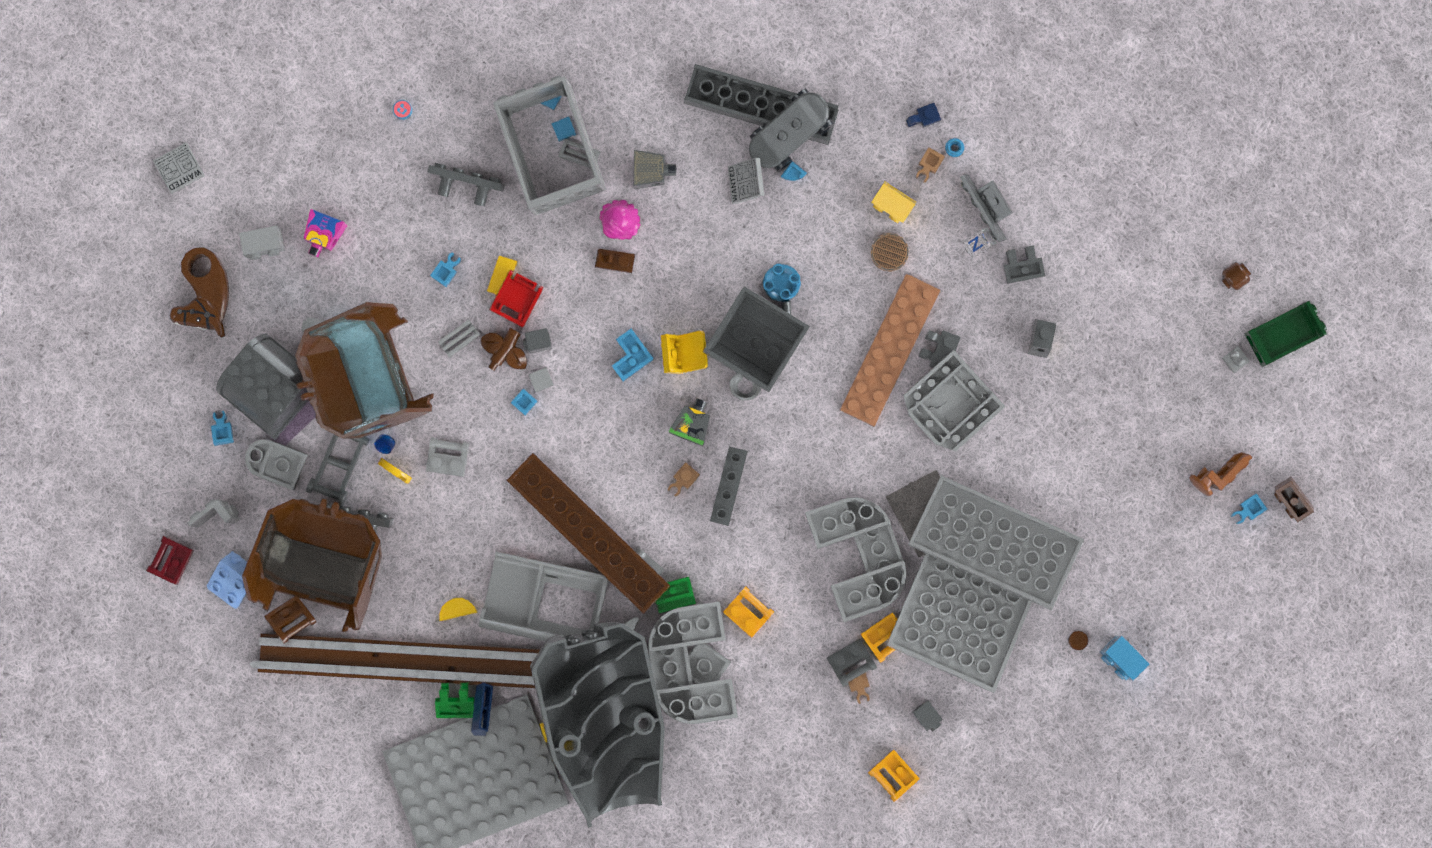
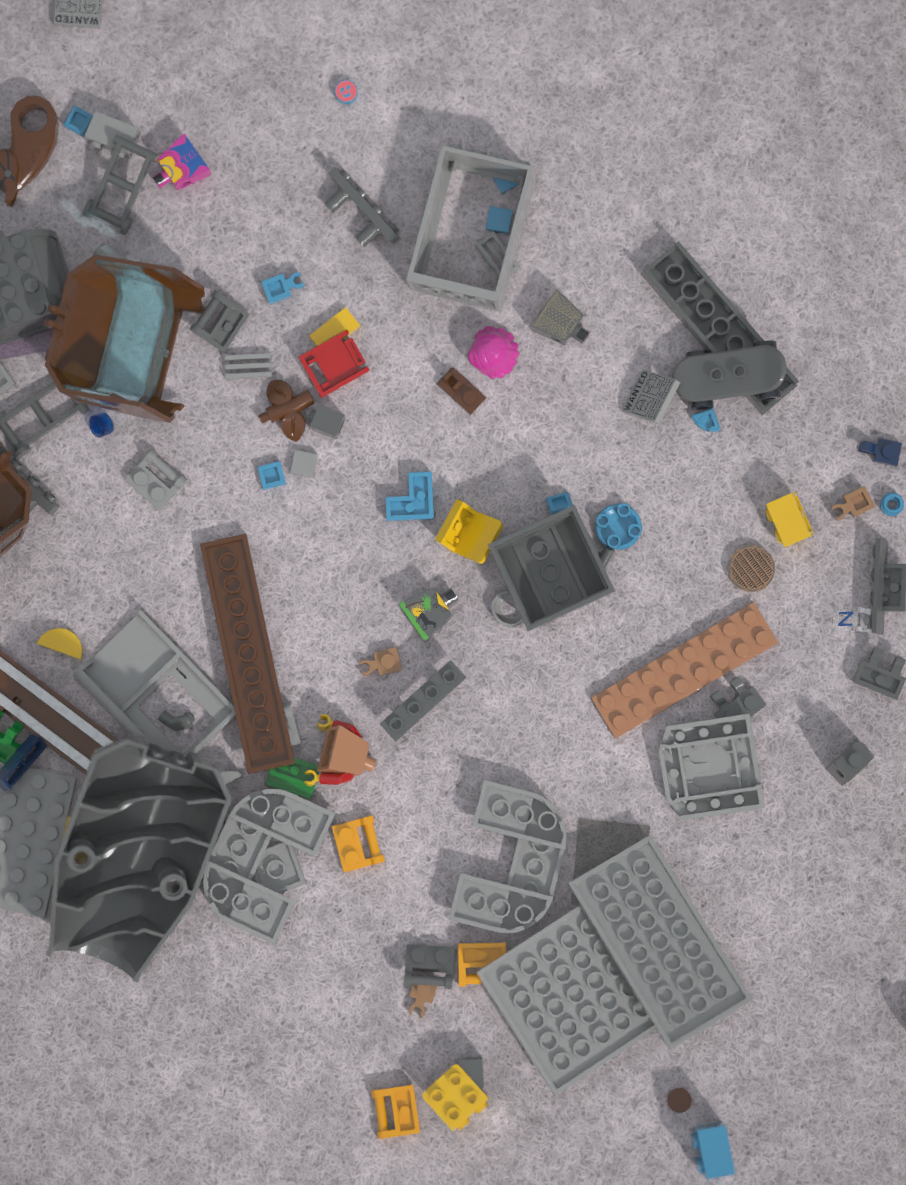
camera: 30 degrees right, 0 degrees up
yellow tile [378,457,412,484] -> none
none -> dark azure tile [63,105,93,137]
none -> dark grey piece [82,134,159,235]
none -> dark grey arm [158,710,195,731]
none -> dark grey plate [189,290,249,353]
none -> nougat torso [304,714,376,786]
none -> yellow bracket [422,1064,489,1131]
none -> dark azure tile [546,492,573,515]

